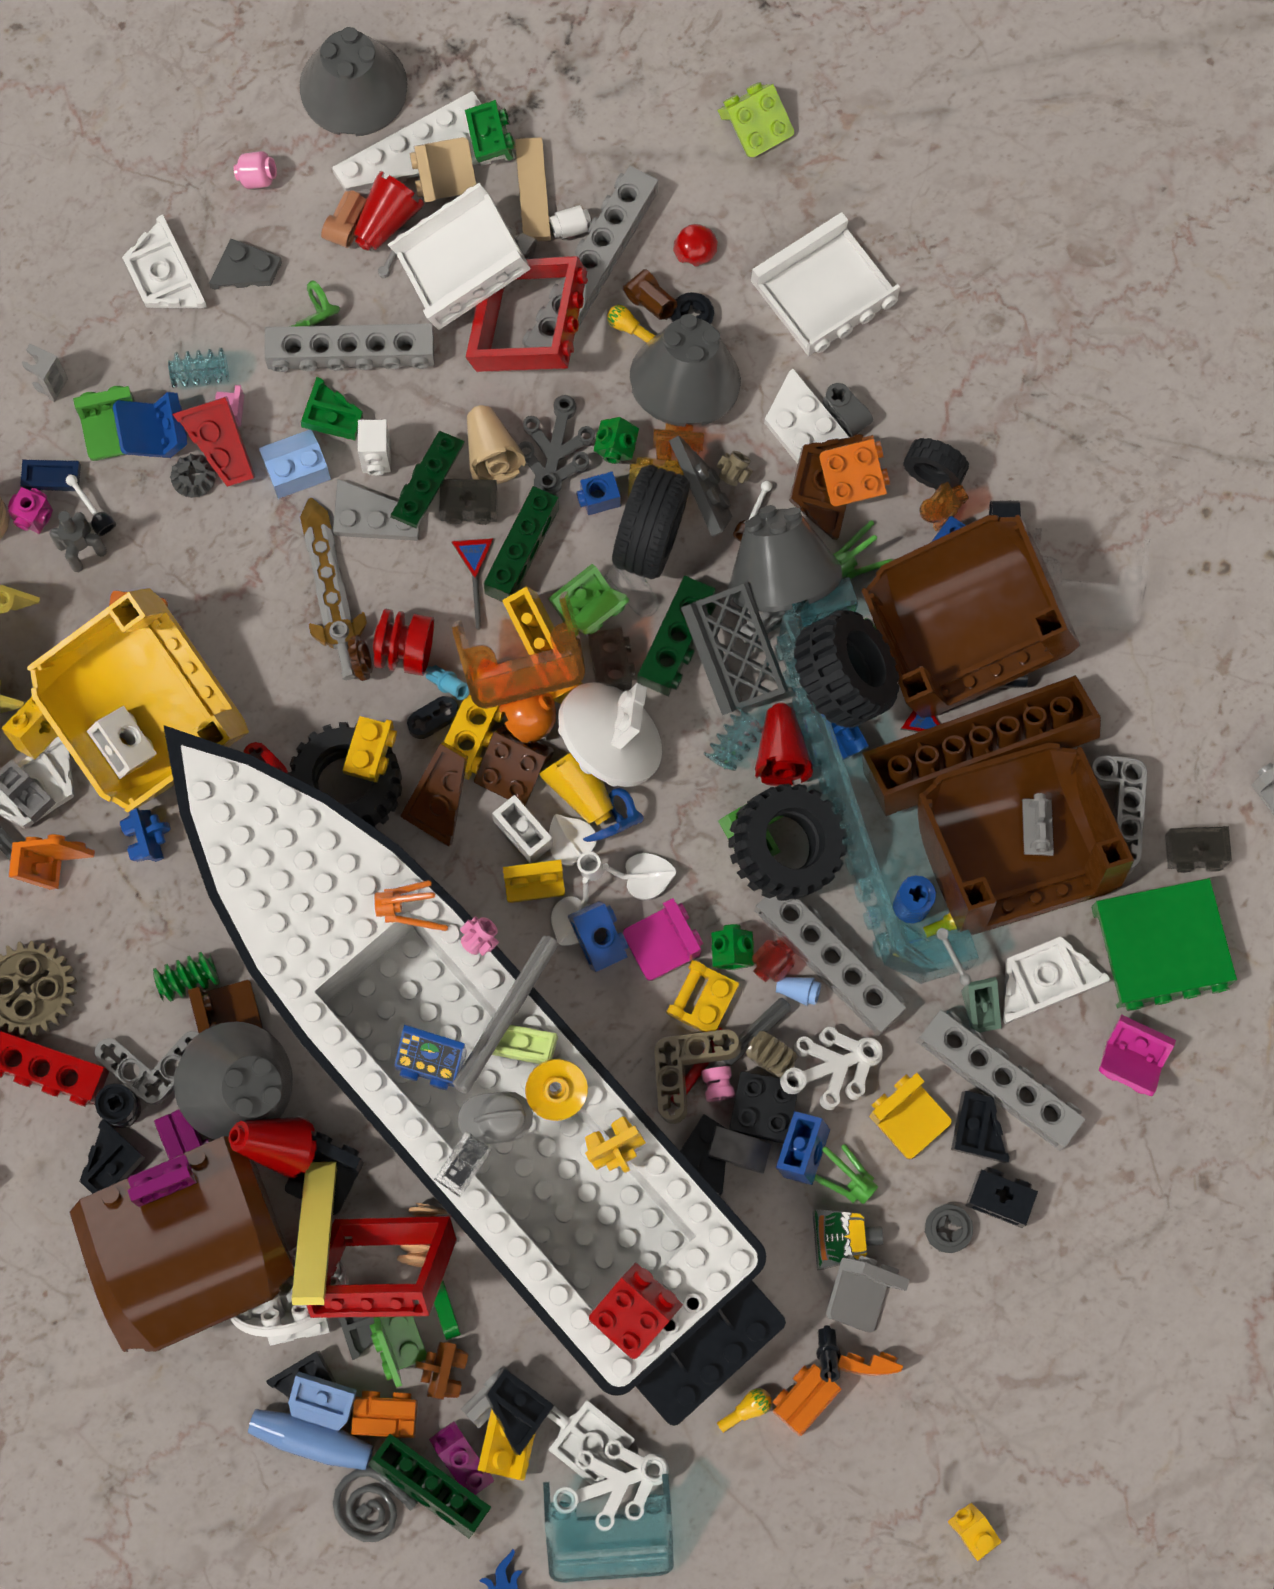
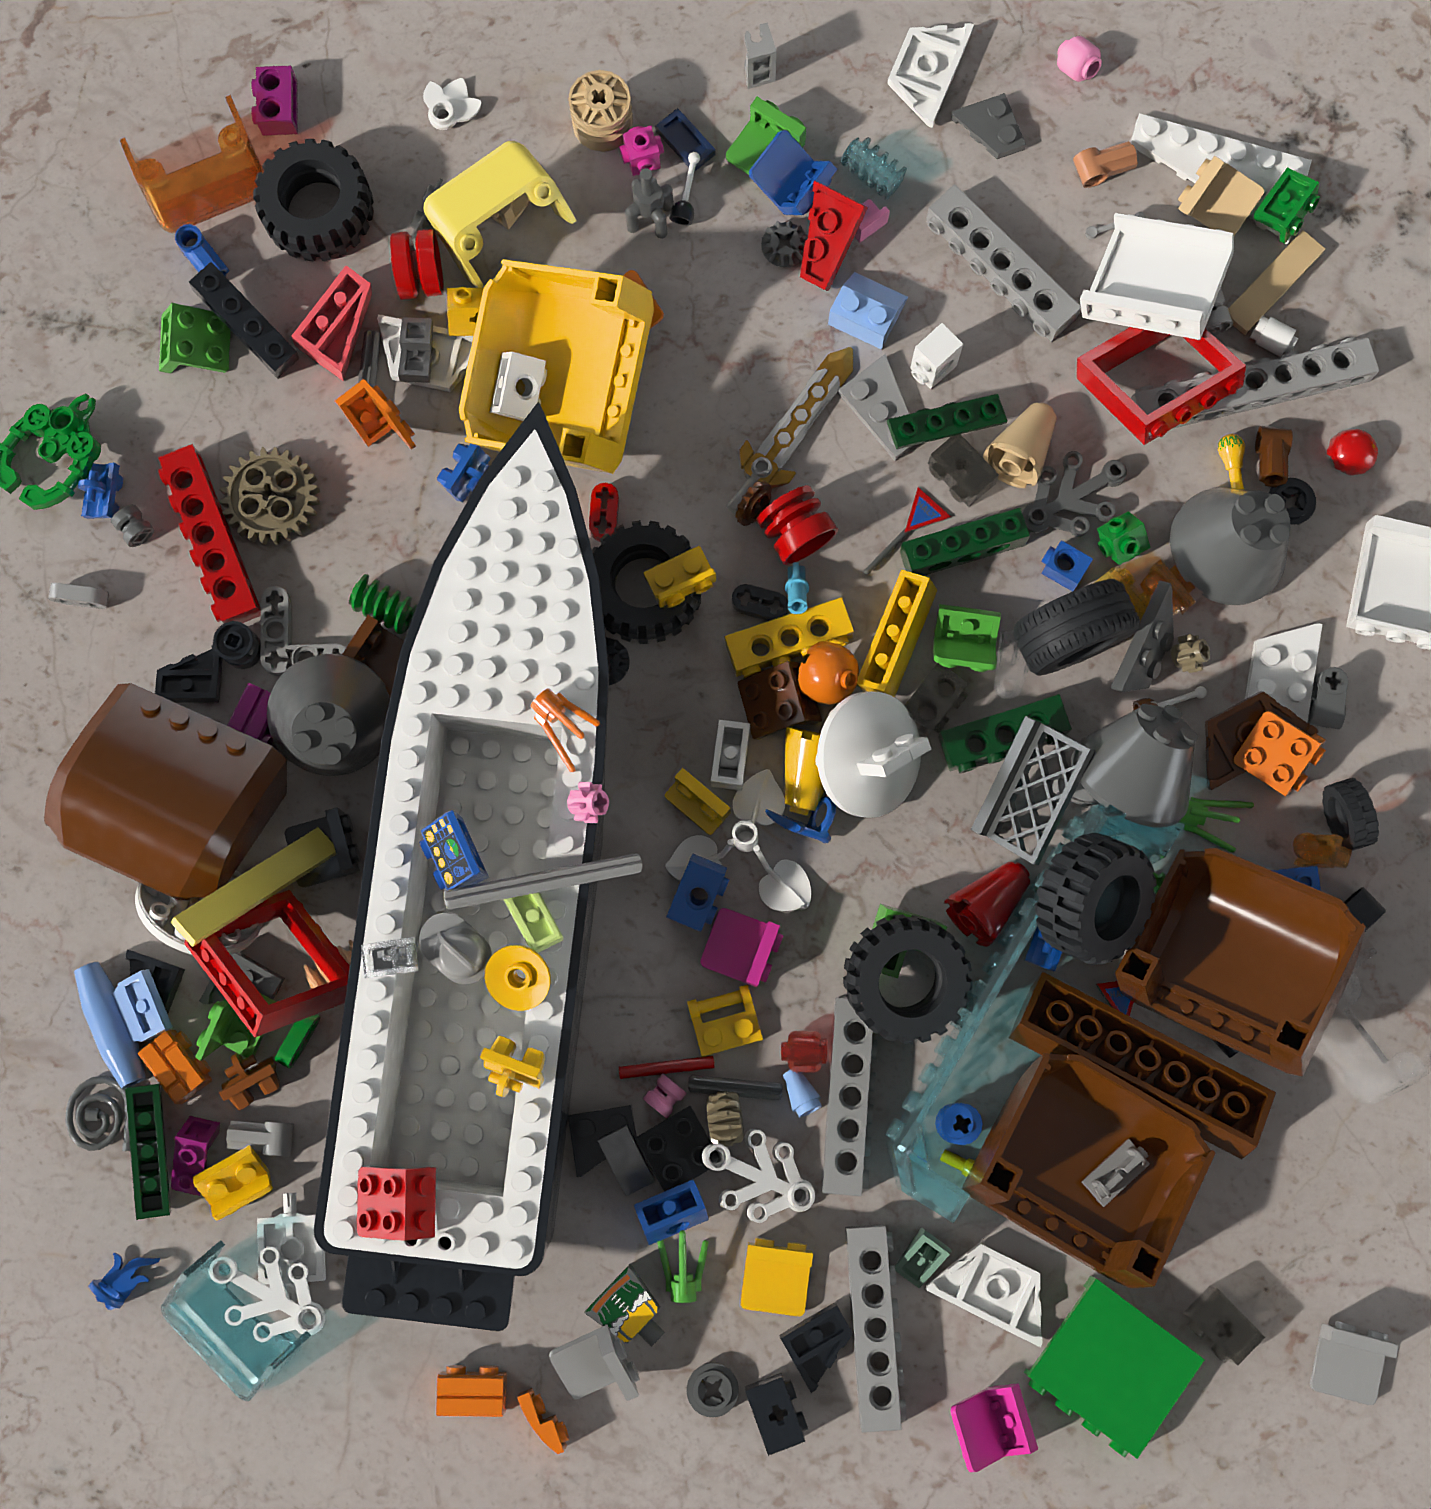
camera: 55 degrees right, 5 degrees up
magenta bracket [127,1154,197,1207] -> none
red cone [228,1117,316,1178] -> none
bright green piece [289,280,340,327] -> none
dark grey cone [299,27,408,136] -> none
green wing [301,377,363,441] -> none
red cone [353,171,425,251] -> none
reddish brown wing [400,742,468,847] -> none
clear orange windscreen [451,591,585,709] -> none
black wing [485,1368,554,1455] -> none
dark tan beam [654,1030,742,1124] -> none
clear light blue piece [703,706,764,771] -> none
green brick [711,924,754,971] -> none
yellow piece [717,1388,772,1433] -> none
black axle [816,1325,841,1382] -> none
light grey hinge [936,928,971,985] -> none
light grey beam [1091,755,1147,874] -> none

